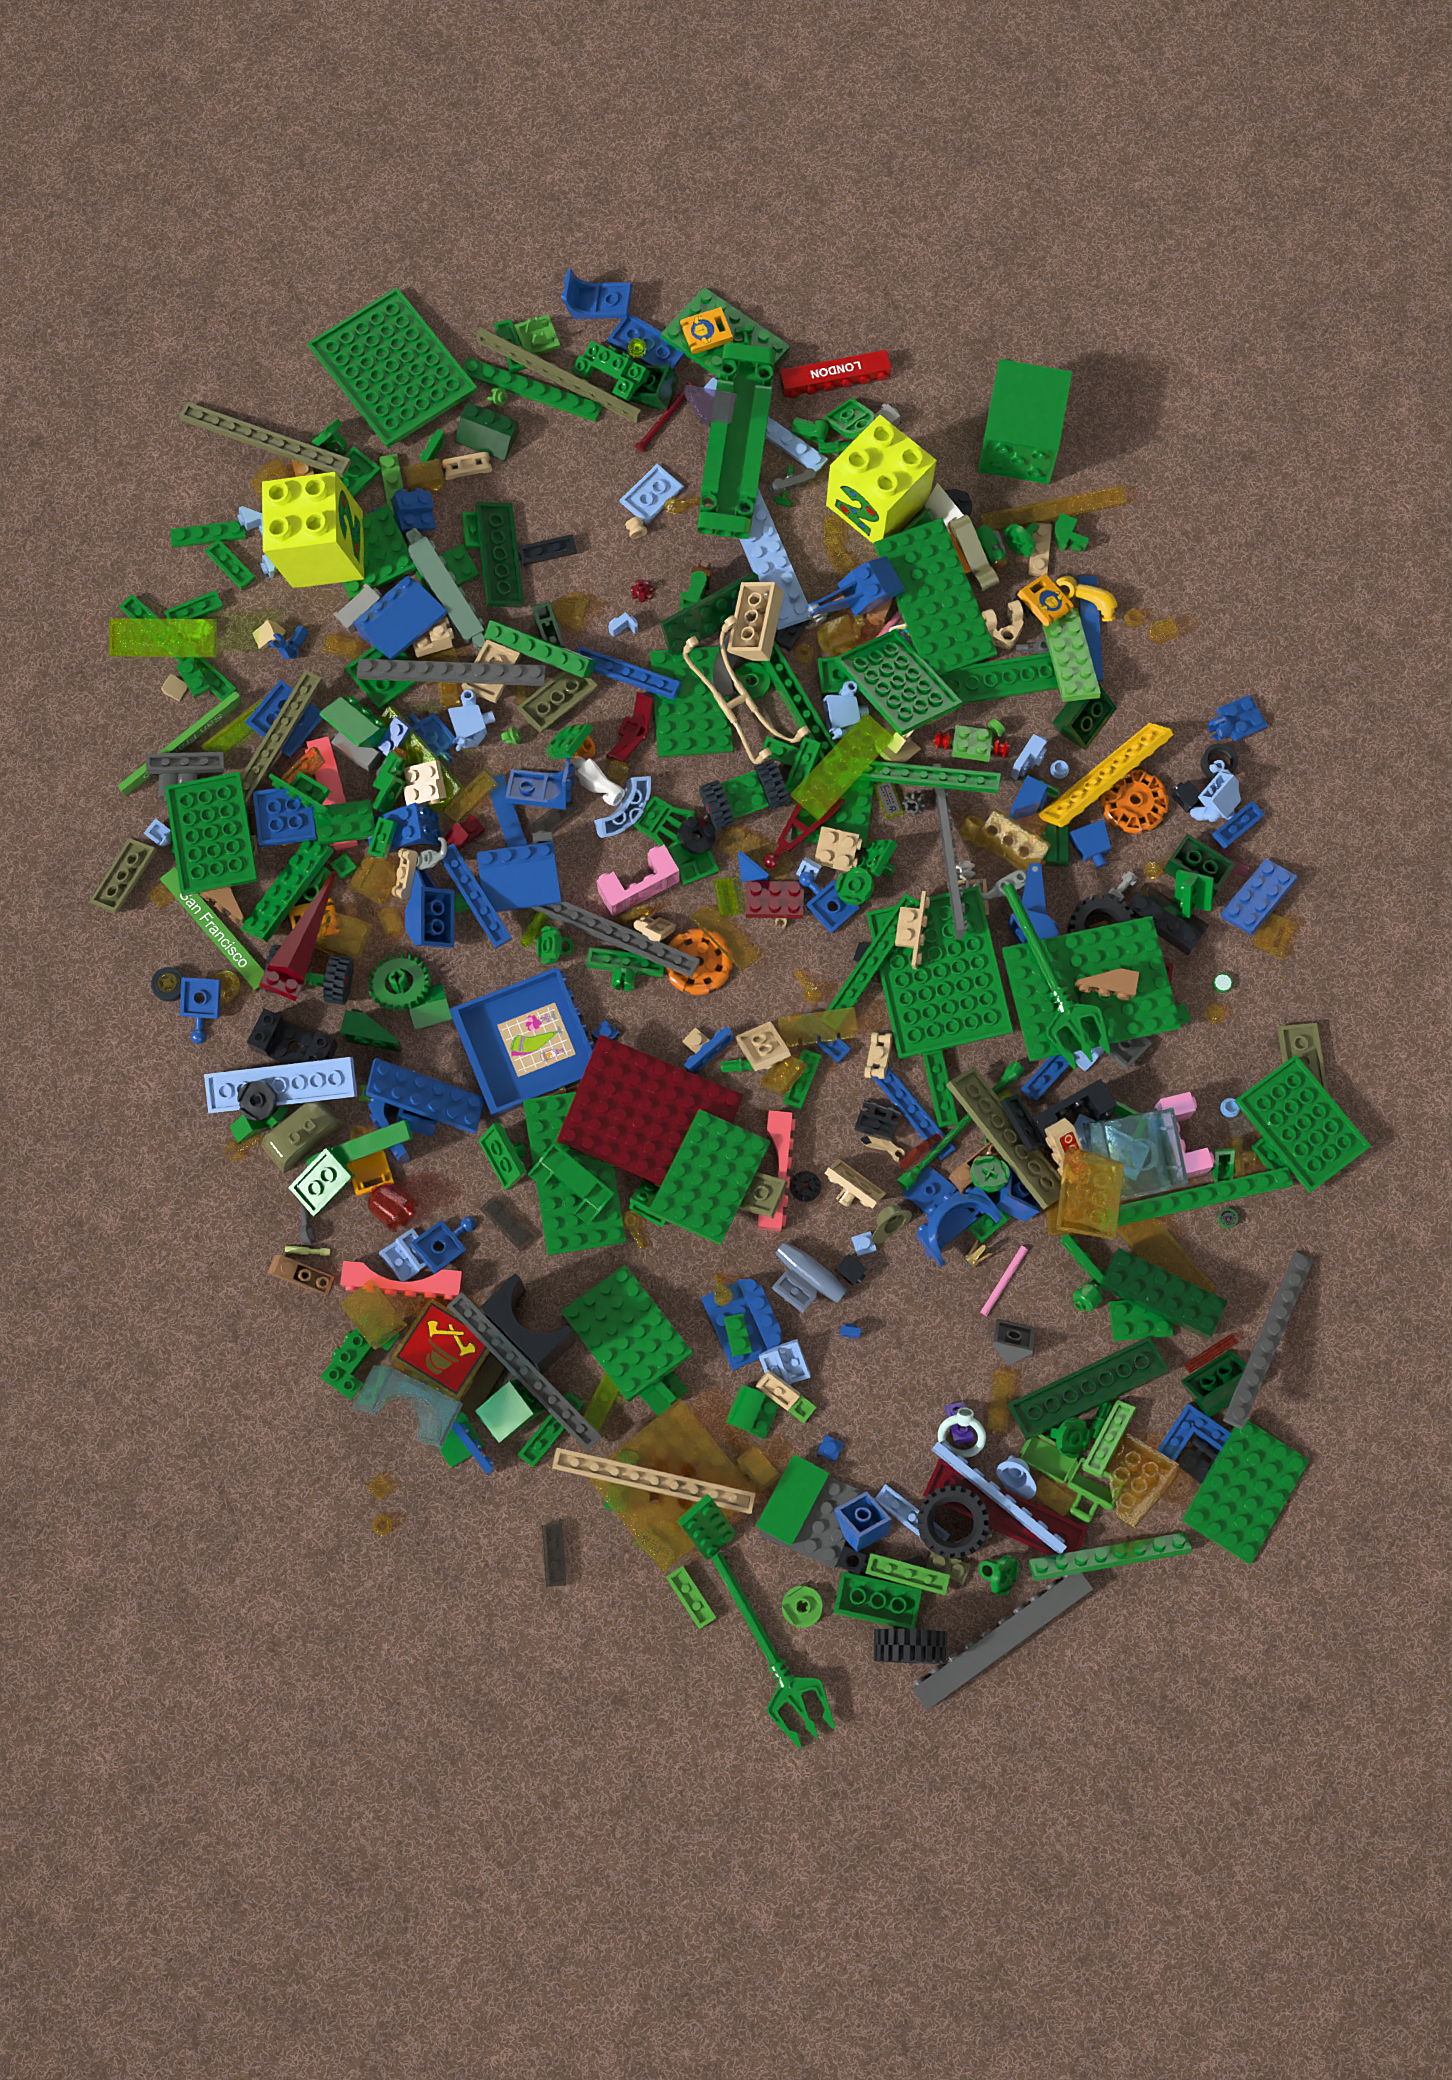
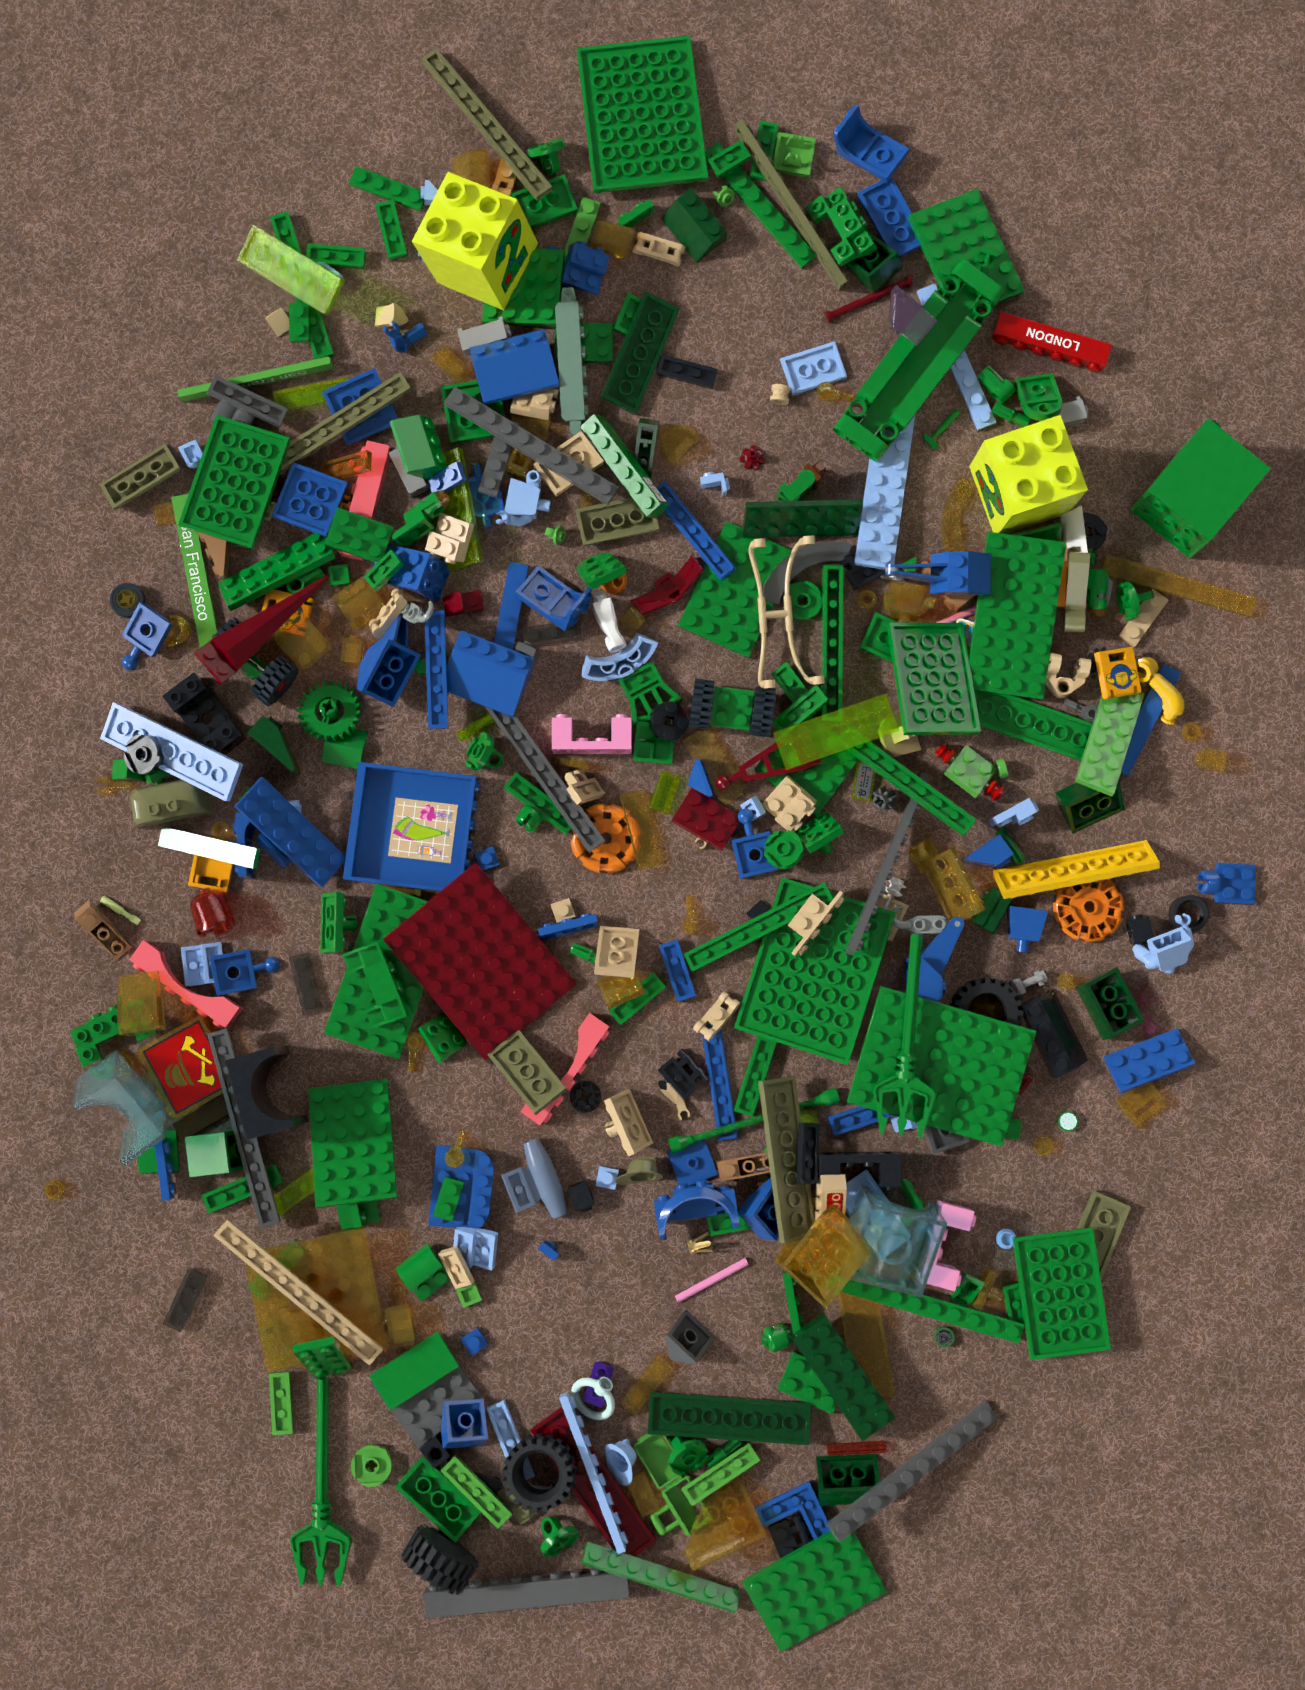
camera: 30 degrees right, 10 degrees up
green bracket [269,772,334,818] -> none
plate [288,1147,354,1216] -> none
dark grey plate [299,1206,316,1244] -> none
clear yellow tile [366,1473,394,1501] -> none
clear yellow plate [444,770,498,823] -> none
clear neon green tile [628,338,646,358] -> none
green plate [648,1109,771,1246] -> none
light orange container [680,307,733,354] -> none
tan slope [727,582,784,661] -> none
dark grey plate [768,468,816,495] -> none
clear yellow windscreen [778,1007,858,1047] -> none
light blue torso [822,681,869,740] -> none
clear red tile [899,1133,942,1170] -> none
green tile [970,1156,1010,1194] -> none
light blue plate [1050,760,1069,779] -> none
green brick [1053,513,1089,552] -> none
medium nougat slope [1074,968,1139,1000] -> none
green bracket [1174,870,1214,918] -> none
blue plate [1212,801,1265,849] -> none
none -> dark grey plate [478,421,519,498]
none -> green plate [708,140,751,178]

